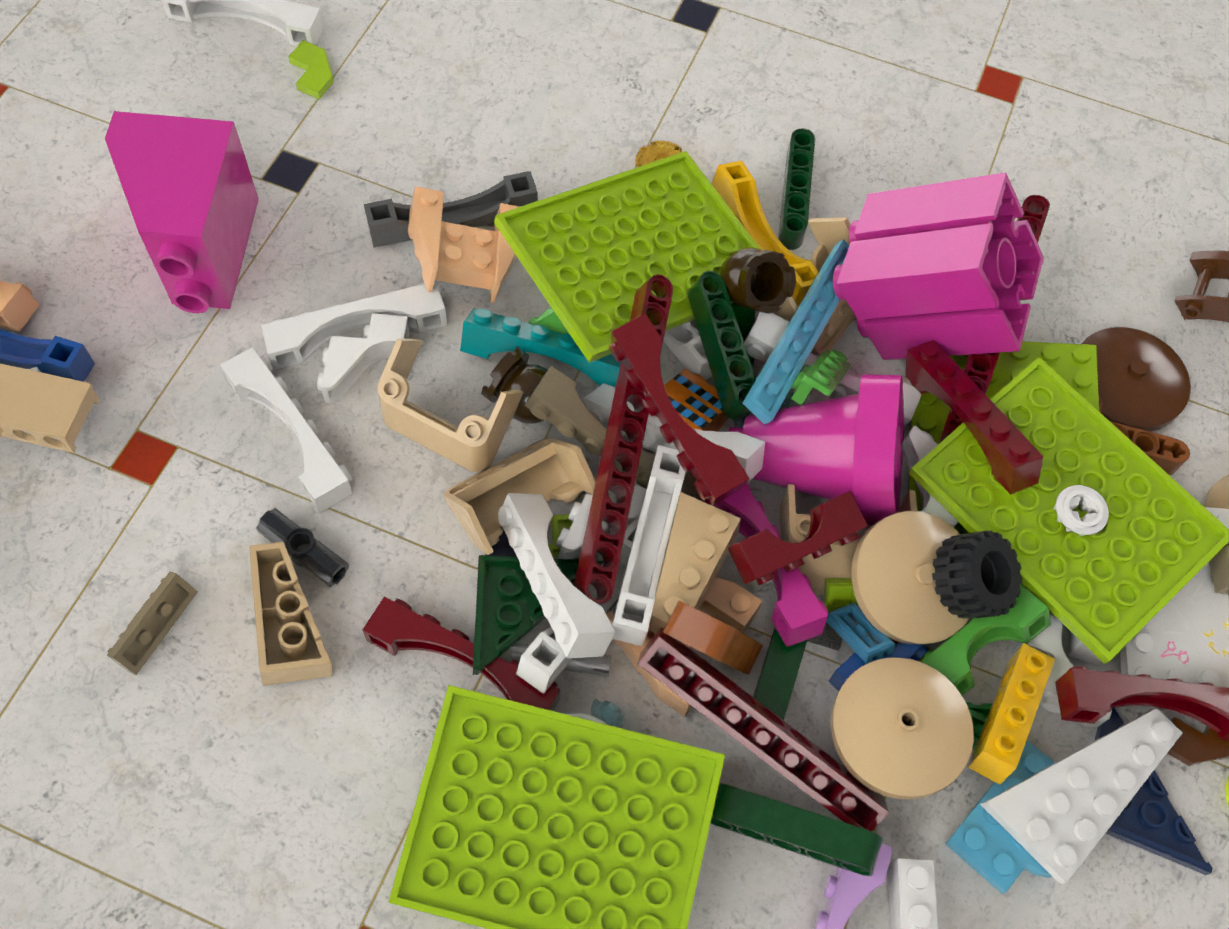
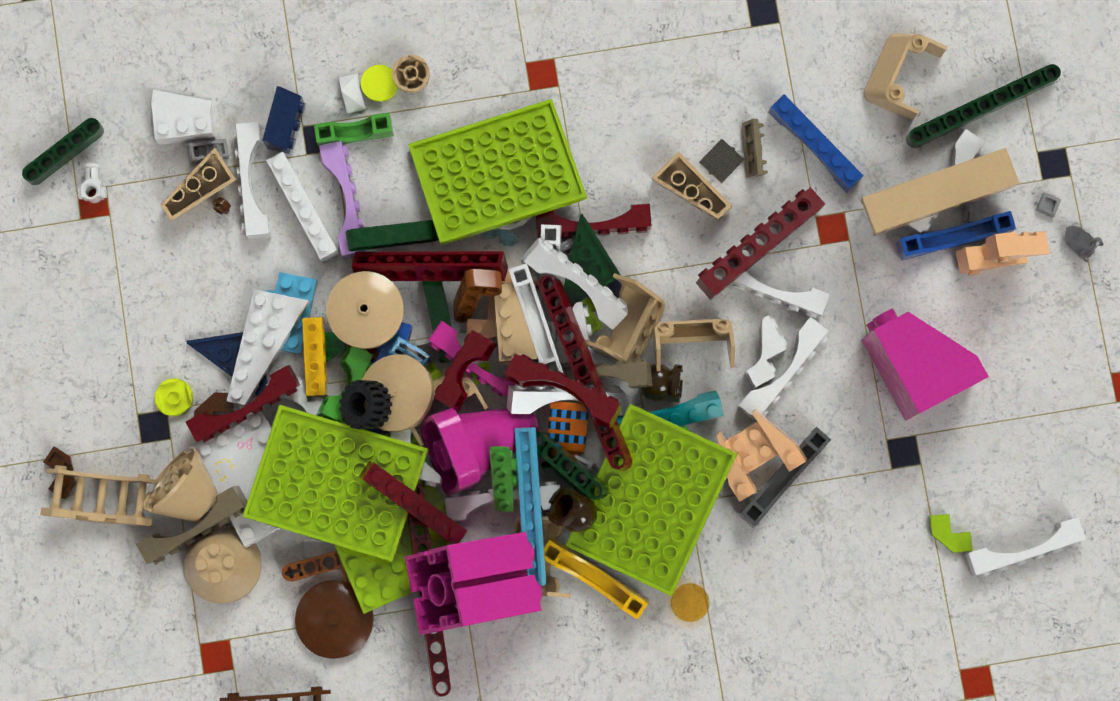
camera: 150 degrees right, 20 degrees up
black piece [256,508,349,587] -> none
dark green beam [778,128,815,250] -> none
white gear [1053,485,1109,537] -> none
none -> dark red brick [696,187,825,300]
none -> clear smoke piece [699,139,744,183]
none -> blue arch [768,94,864,193]

